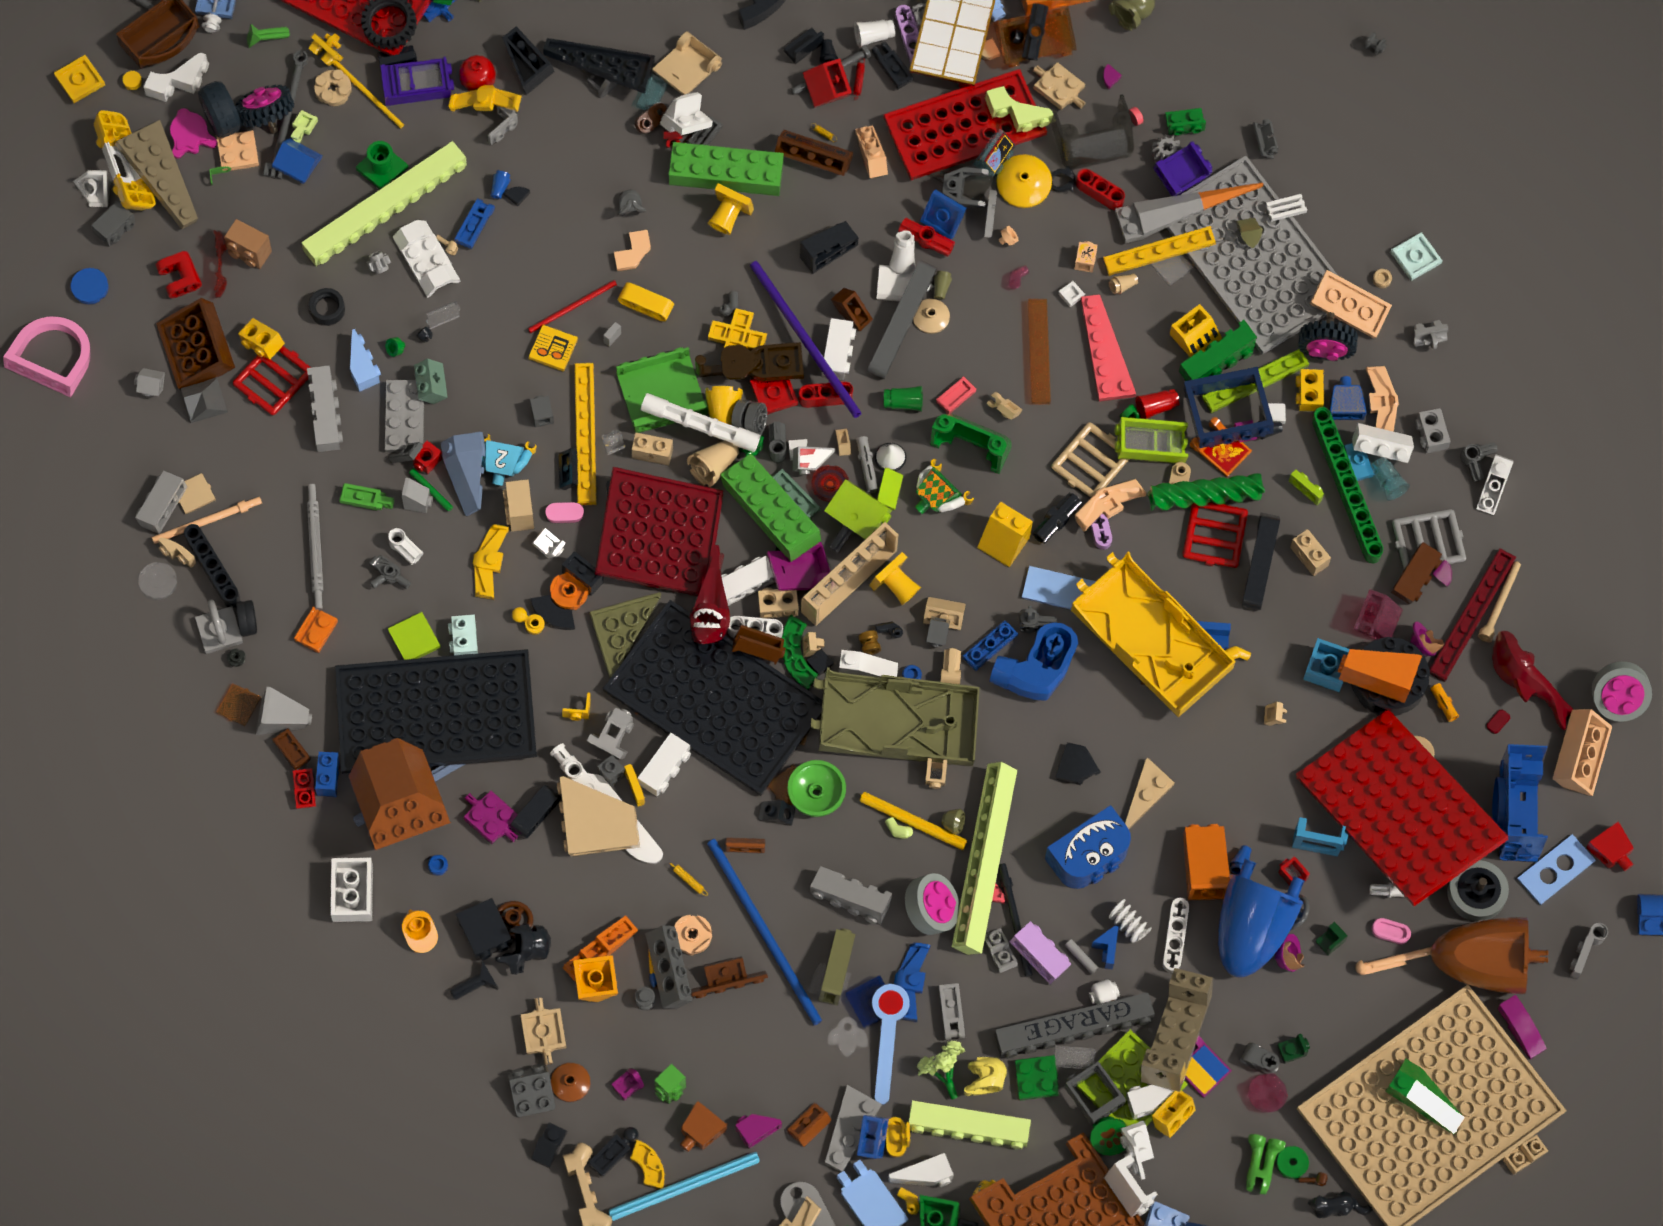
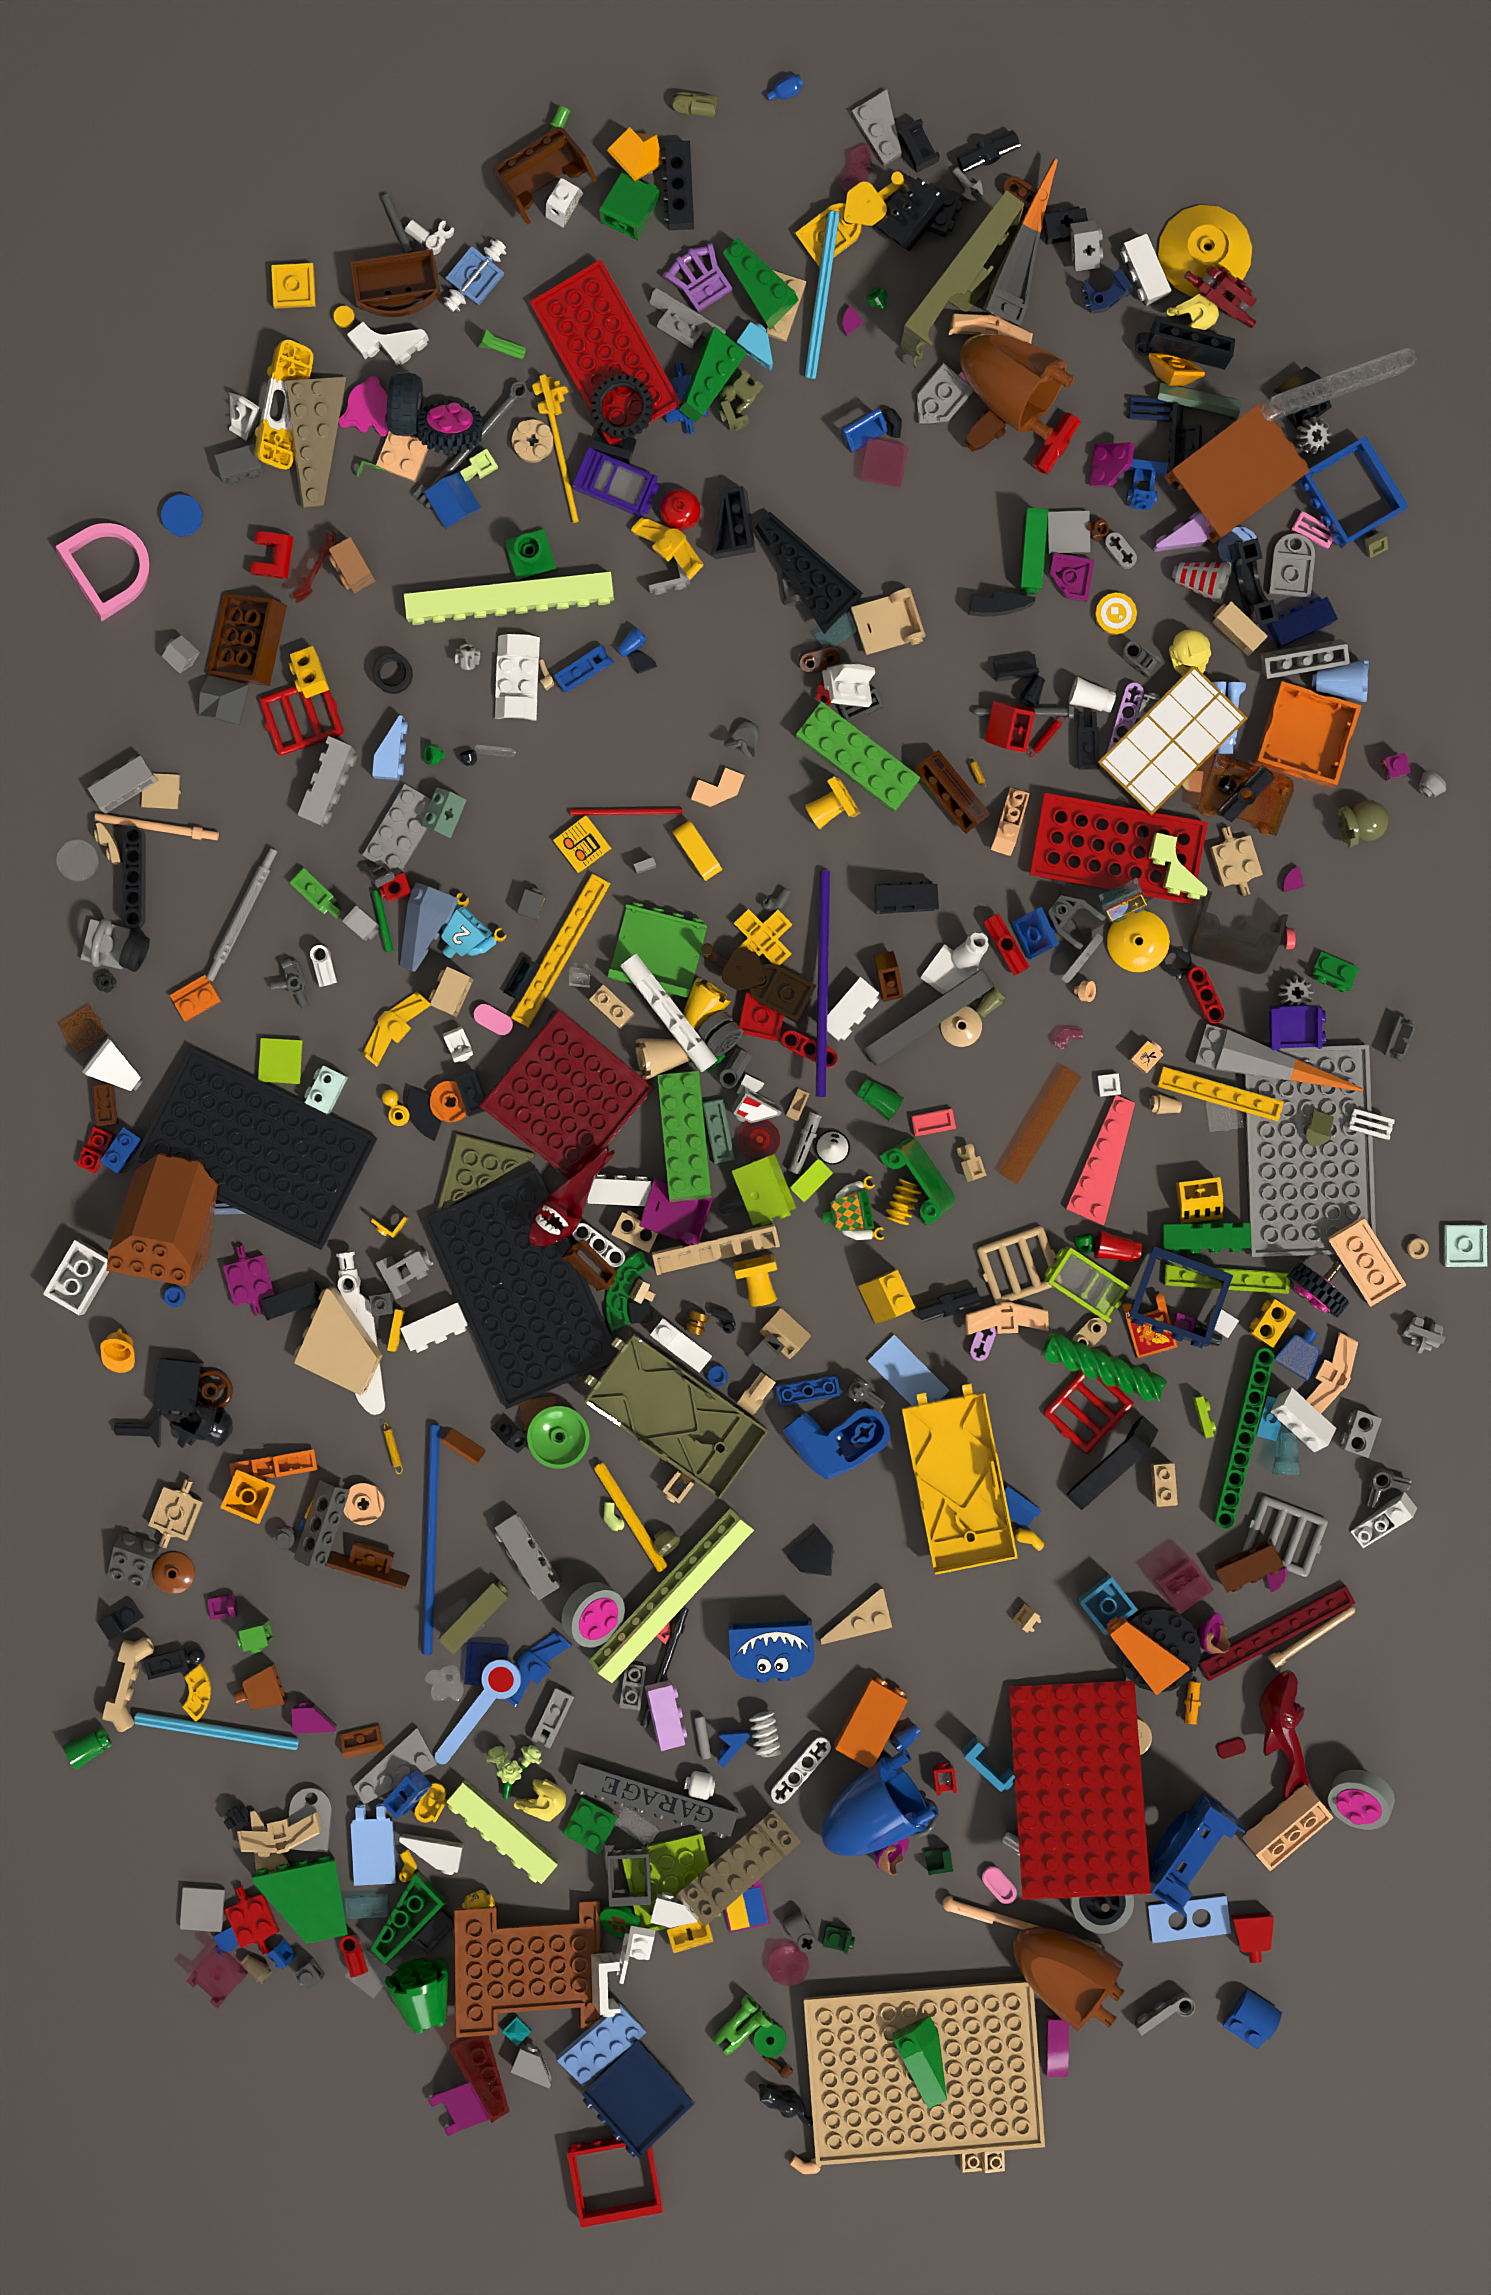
camera: 40 degrees right, 20 degrees up
none -> yellow piece [884,1179,922,1225]

